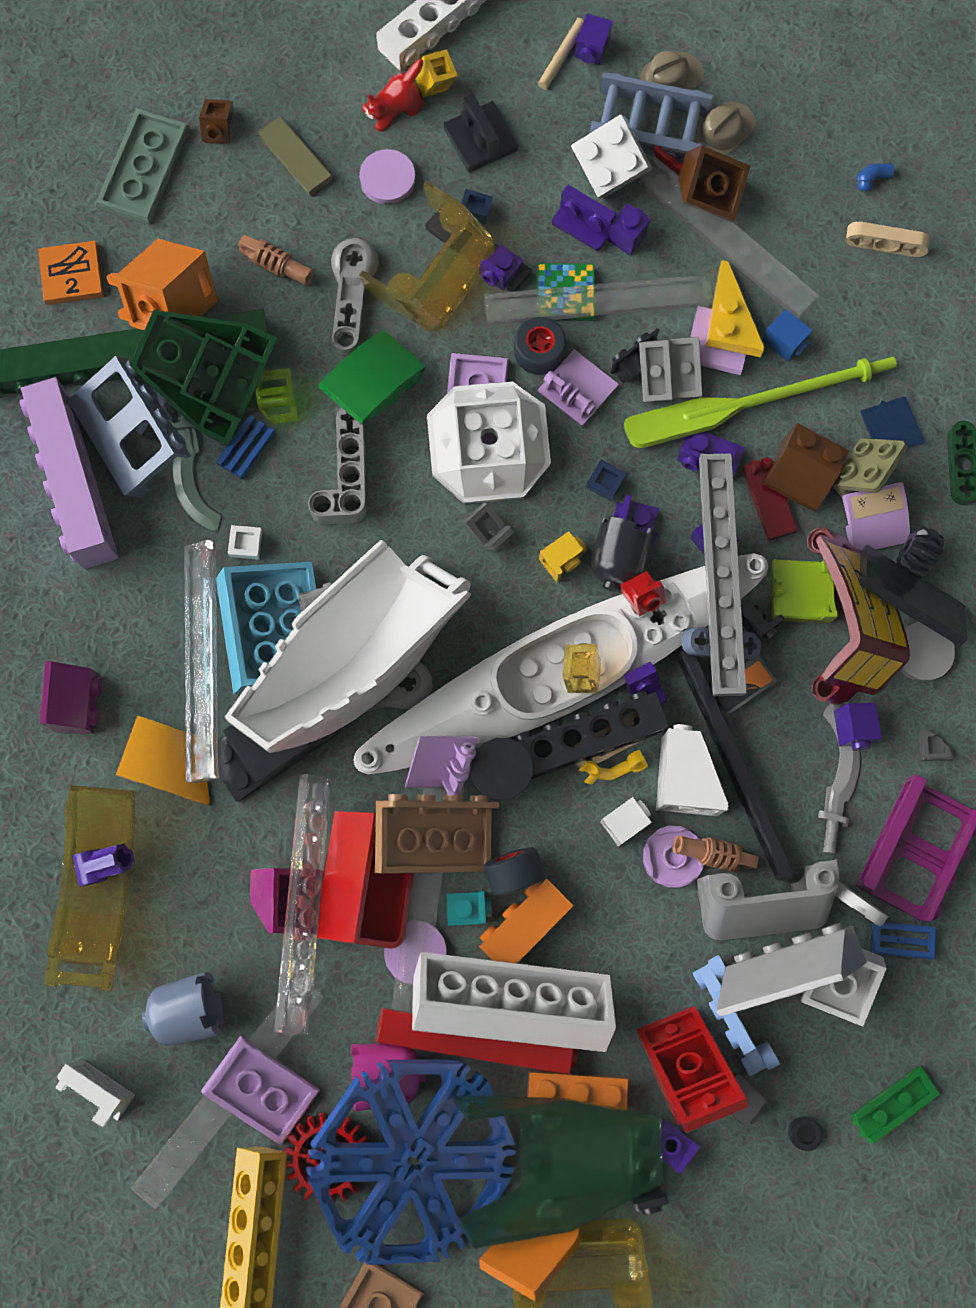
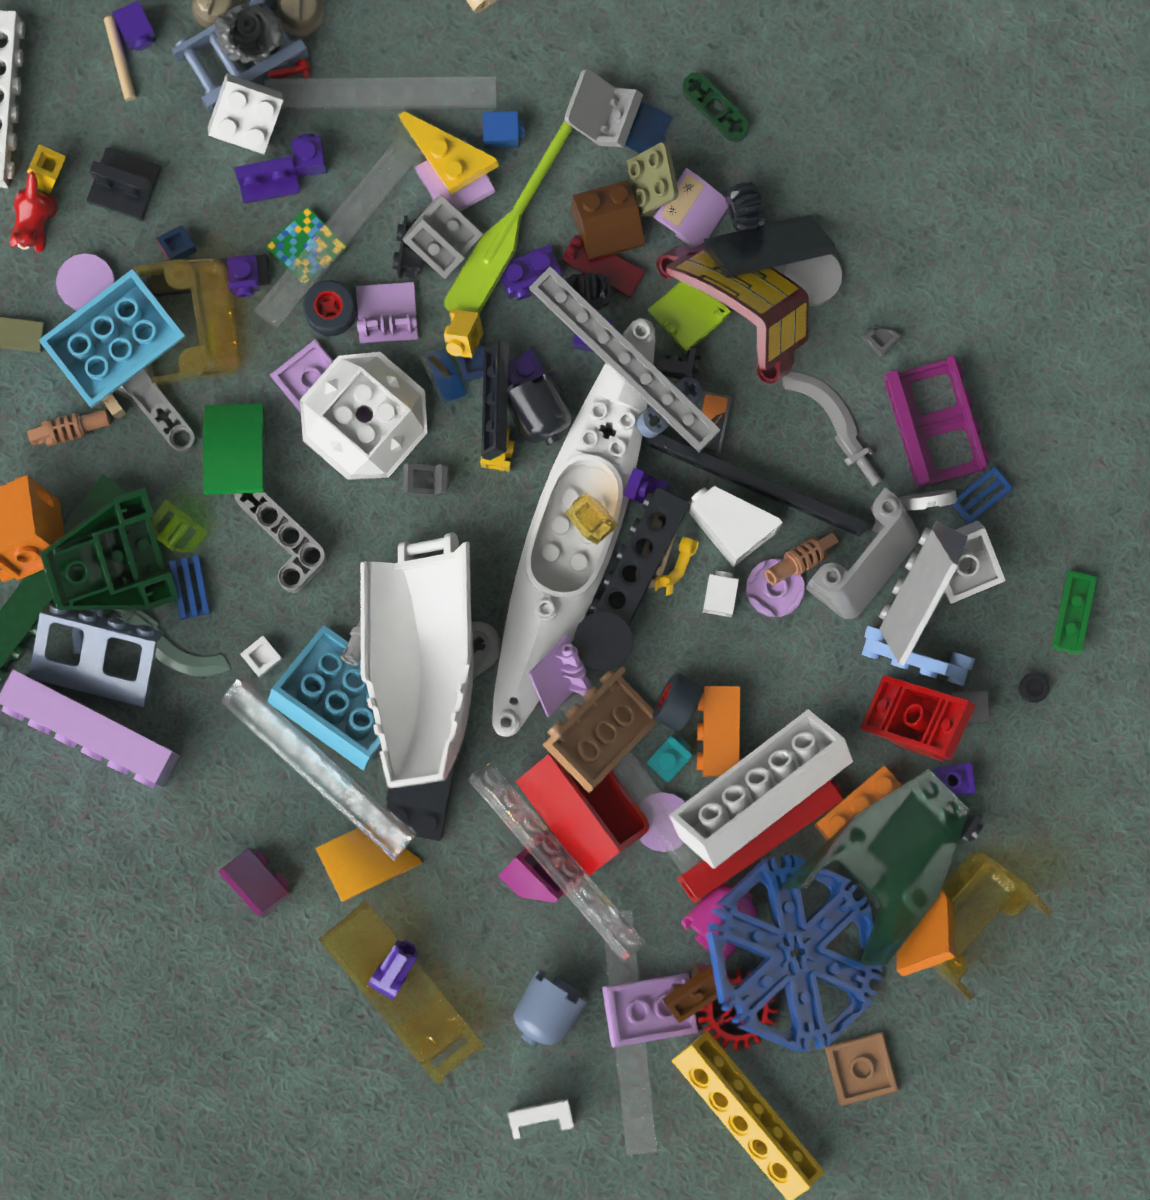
camera: 40 degrees left, 5 degrees up
red bracket [620,571,666,617] -> none
reddish brown slope [678,145,751,222] -> none
dark purple brick [834,703,882,751] -> none
none -> medium azure slope [39,269,185,409]
none -> tan tile [102,393,126,420]
none -> dark grey hair [215,3,284,63]
none -> slope [419,345,471,410]
none -> yellow brick [444,309,484,358]
none -> black tile [481,340,509,461]
none -> black gear [564,272,612,310]
none -> light grey bracket [565,69,643,148]
none -> reddish brown tile [662,963,718,1024]

